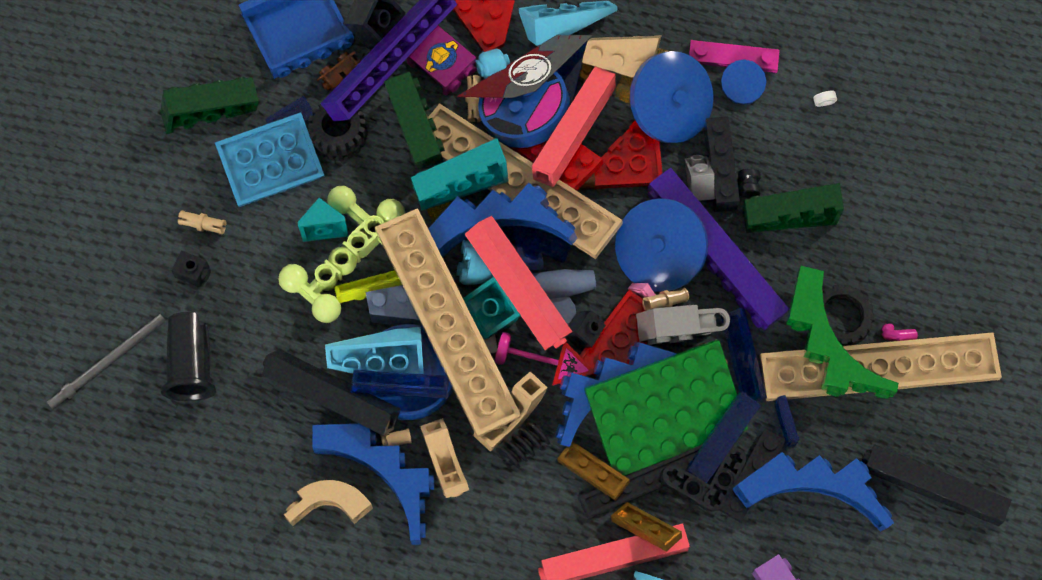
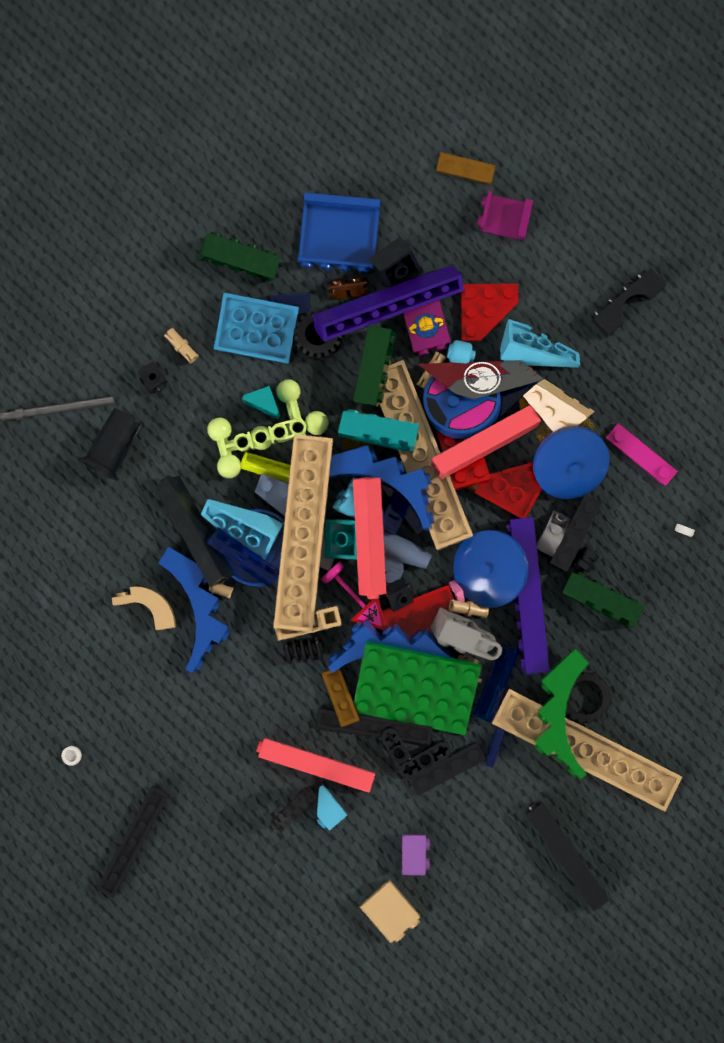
camera: 35 degrees right, 15 degrees up
tan arch [420,418,469,498] -> none
pearl gold tile [611,502,683,552] -> none
clear blue plate [686,391,761,483] -> none
blue tile [721,59,766,105] -> none
blue arch [733,452,894,532] -> none
dark pink arm [881,324,918,341] -> none

